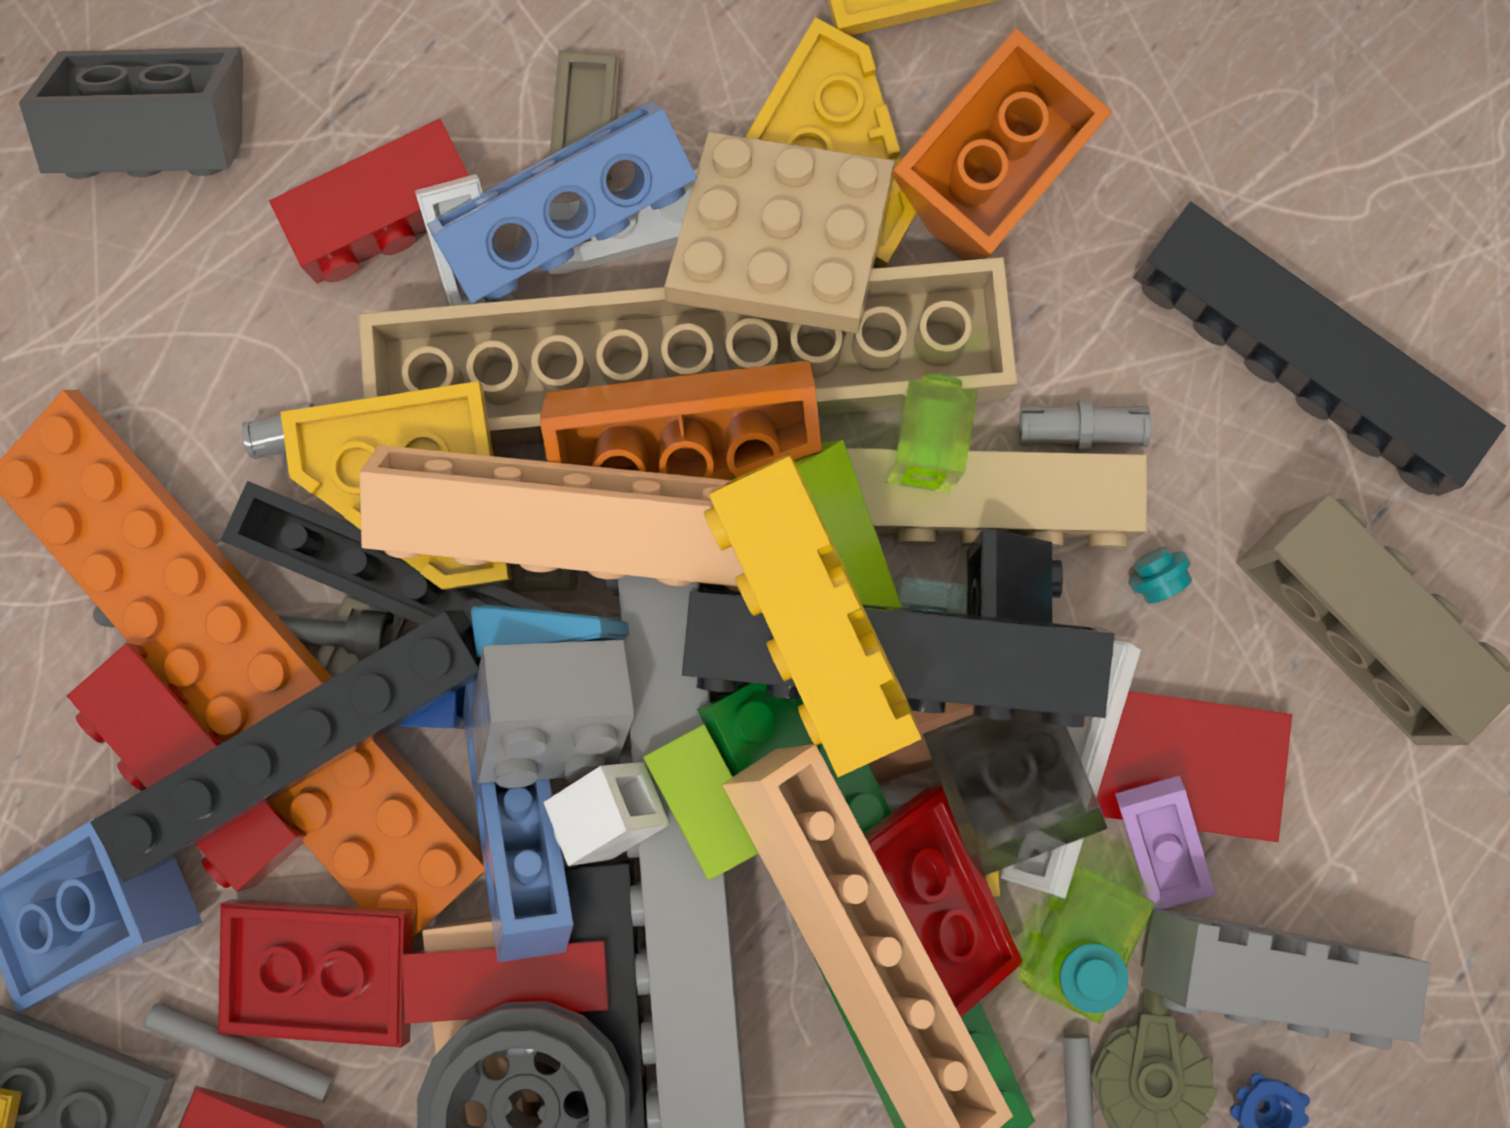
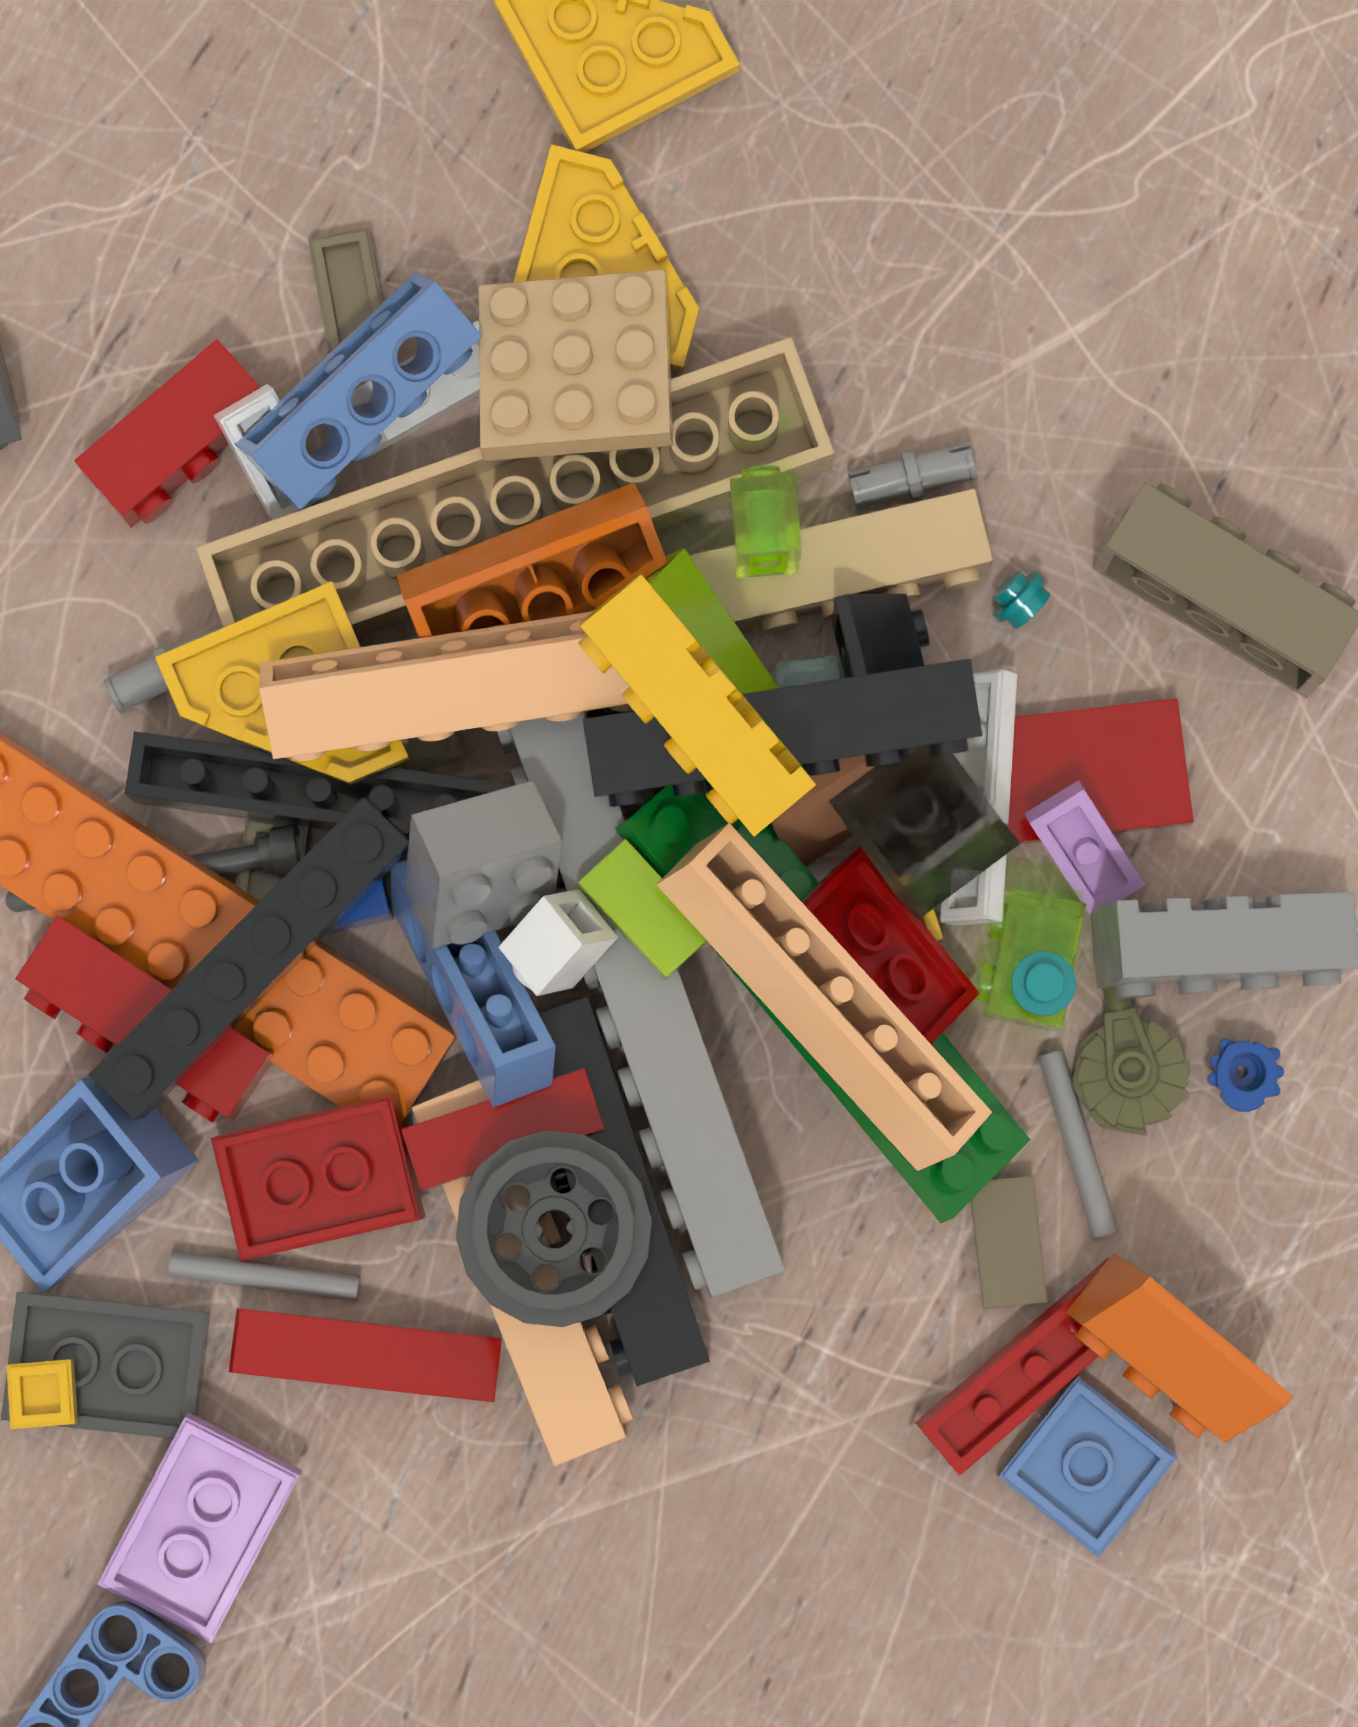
camera: 15 degrees left, 0 degrees up
dark azure slope [471,605,629,657] -> none
orange slope [891,28,1113,261] -> none
black brick [1133,201,1506,496] -> none

